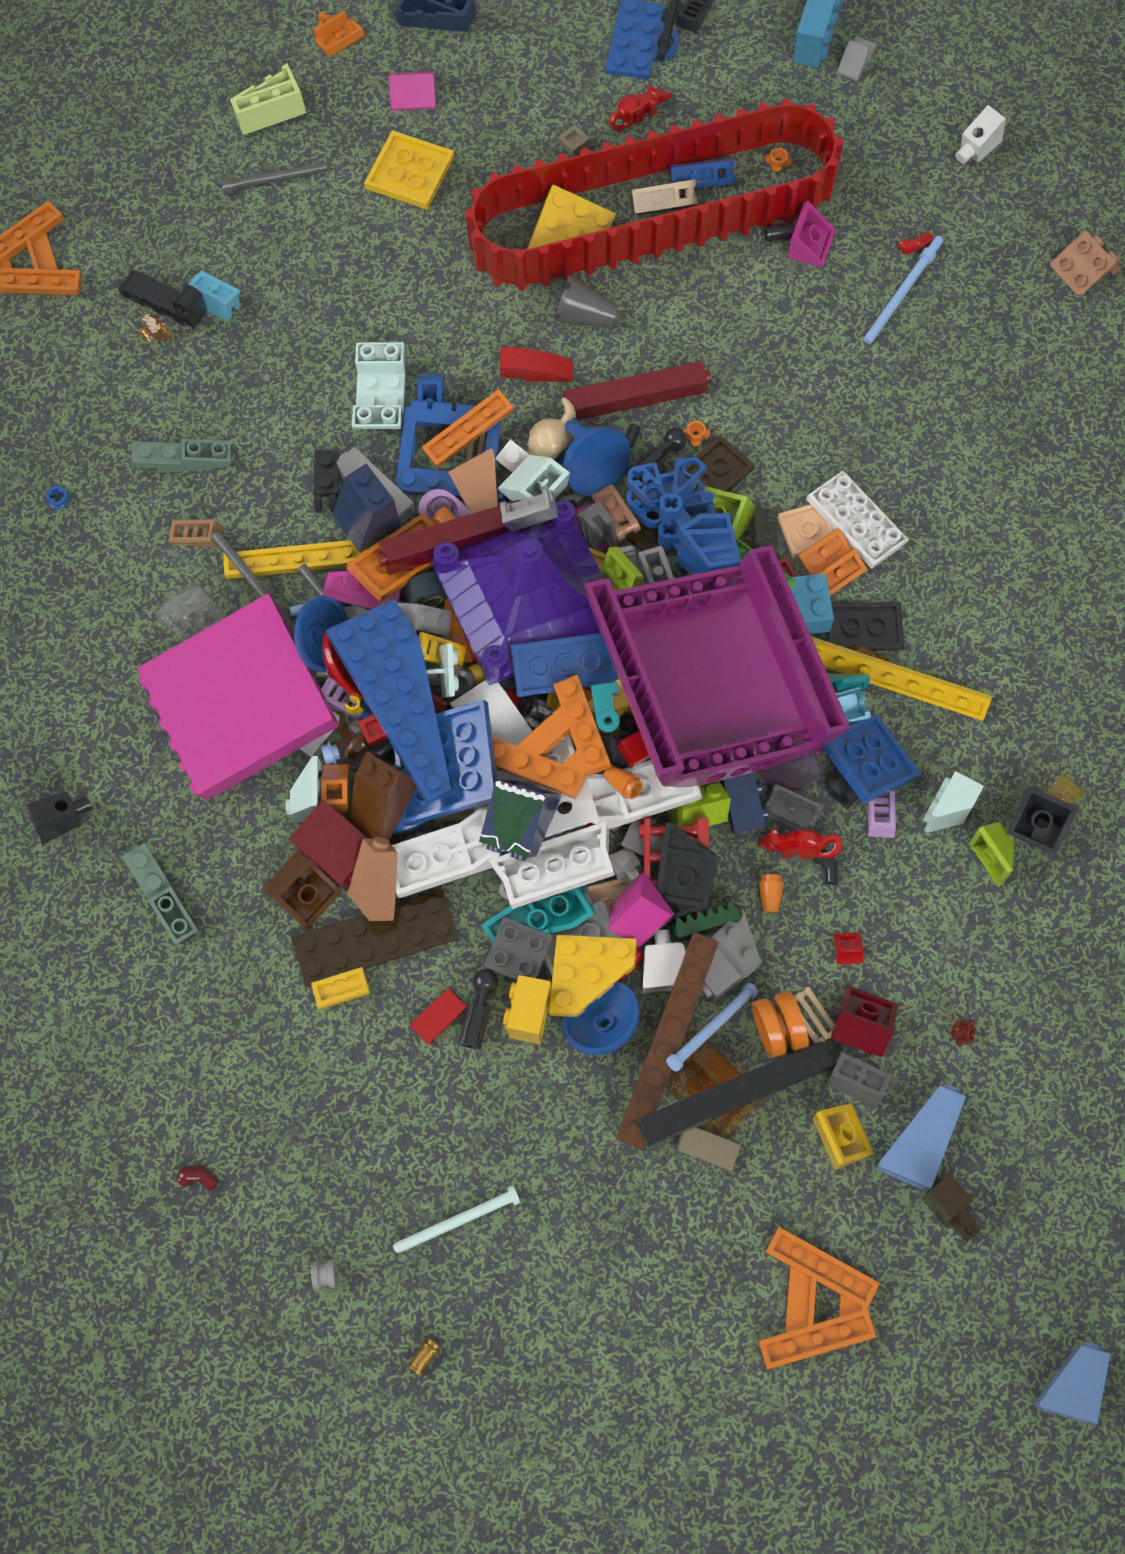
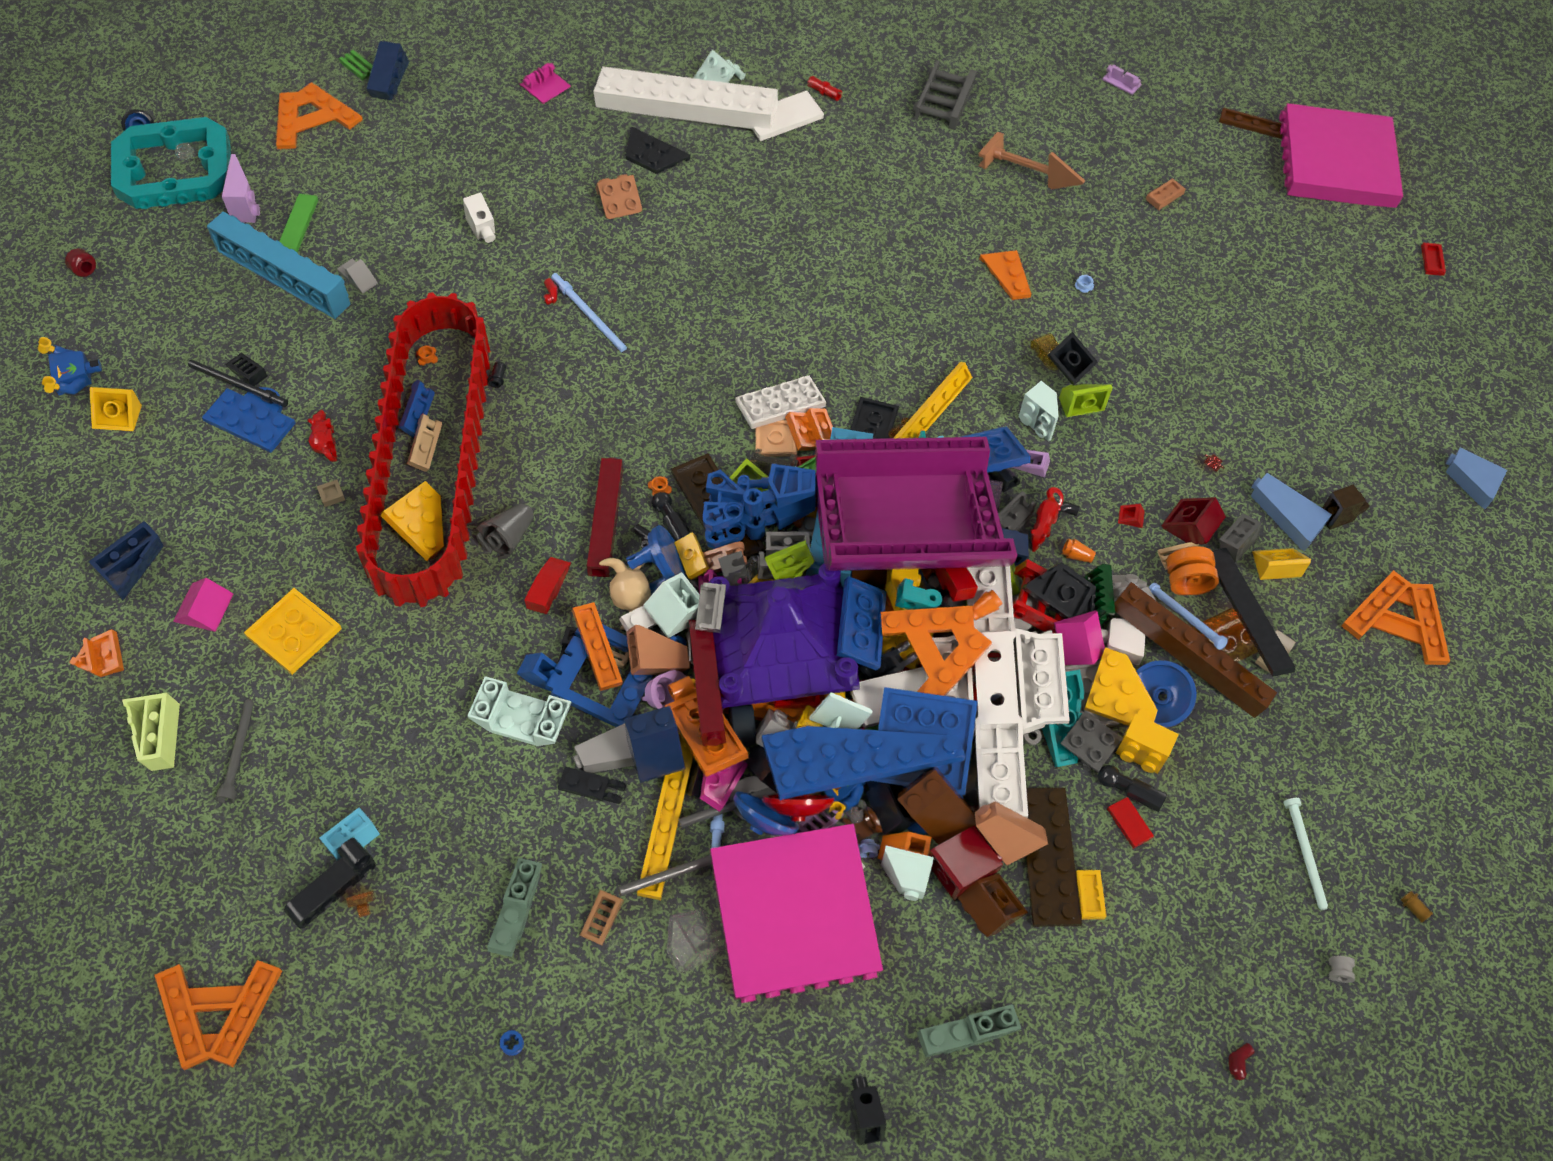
camera: 80 degrees left, 10 degrees down
red tile [358,714,388,747] -> none
slope [479,779,562,861] -> none
dark pink slope [788,201,836,267] -> none
none -> yellow plate [674,532,709,580]

